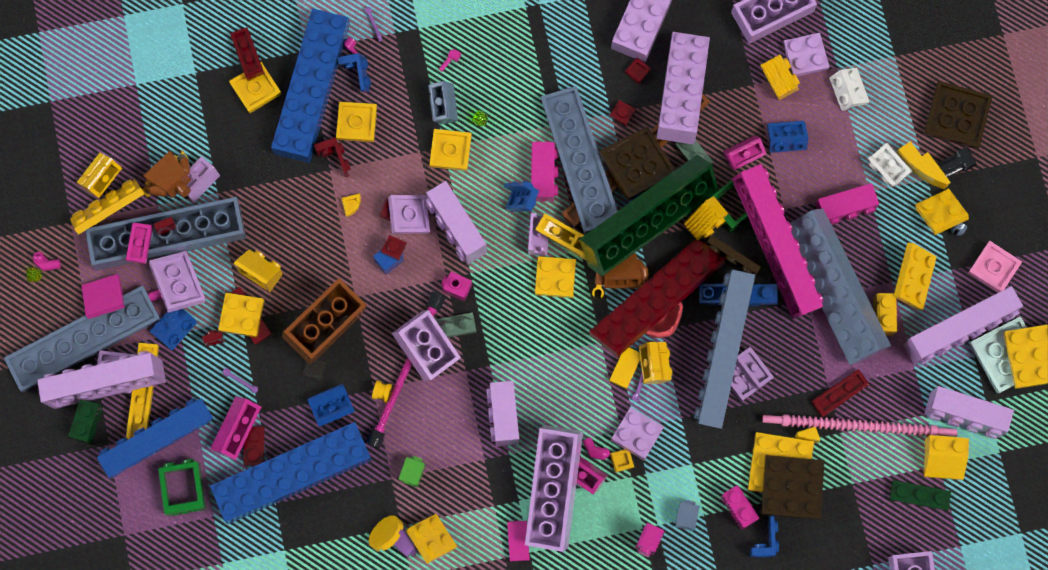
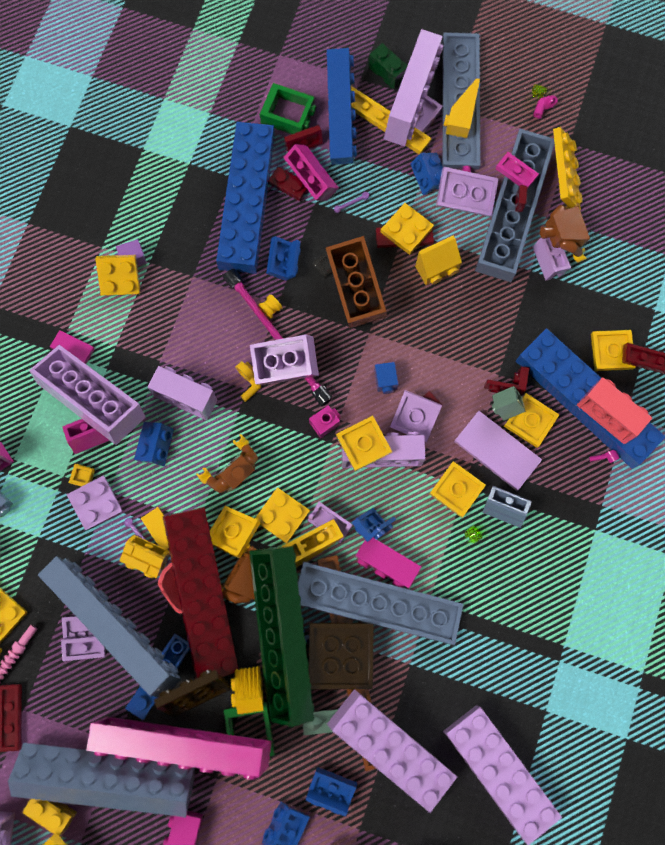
camera: 120 degrees right, 0 degrees up
yellow brick [77,153,122,198] -> none
dark pink tile [82,274,125,319] -> none
dark red plate [202,330,225,347] -> none
blue bracket [337,53,371,93] -> none
yellow tile [342,193,361,217] -> none
medium lavender hinge [364,7,383,42] -> none
yellow tile [369,516,403,552] -> none
dark red plate [381,235,407,261] -> none
bright green brick [399,456,426,488] -> none
sand green tile [435,313,476,338] -> none
dark pink hand [439,49,461,72] -> none
dark pink arm [582,437,610,460] -> none
dark red plate [610,100,636,127] -> none
dark red tile [625,58,651,84] -> none
dark pink slope [723,135,766,171] -> none
none -> blue bracket [134,422,174,466]
none -> dark orange torso [196,434,258,493]
none -> yellow plate [210,506,260,559]
none -> yellow plate [235,361,261,402]
none -> dark red plate [284,125,323,153]
none -> blue bracket [306,767,357,816]
none -> yellow plate [336,416,392,472]
none -> yellow slope [443,78,480,138]
none -> lavender tile [454,411,542,491]
none -> sand green brick [492,386,526,420]
none -> coral brick [577,377,652,444]

